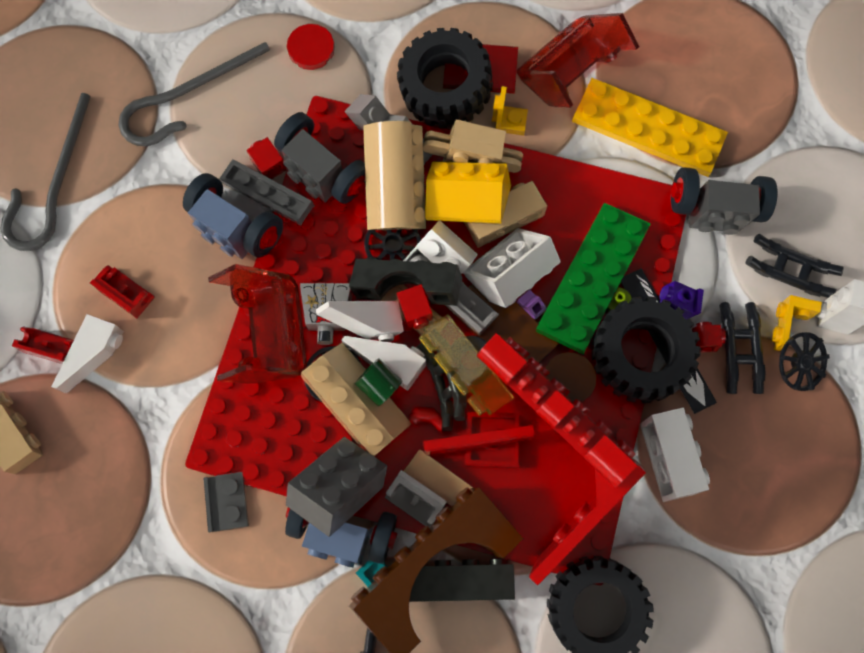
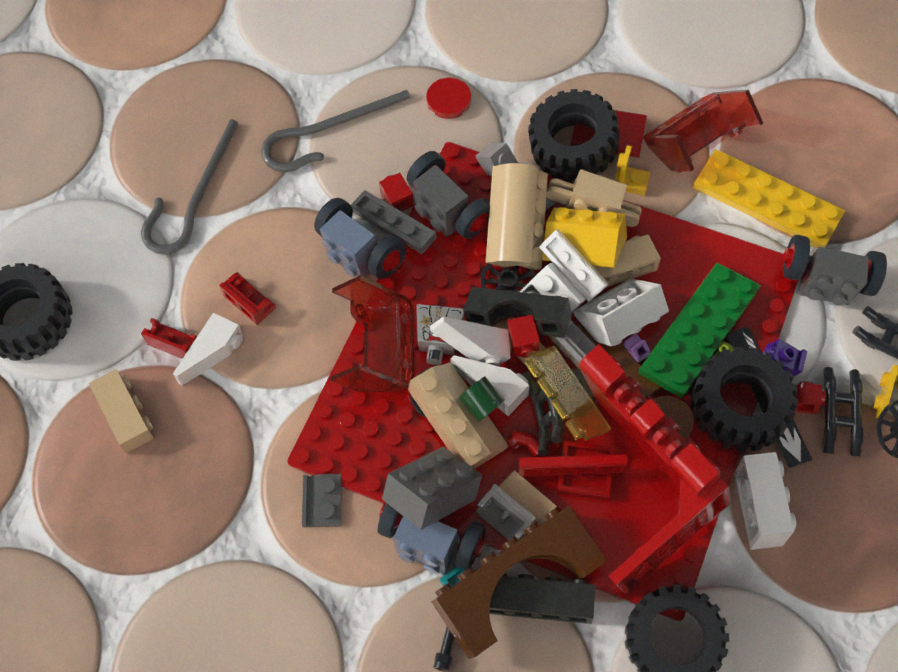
camera: 10 degrees right, 10 degrees down
none -> white tile [539,229,609,302]

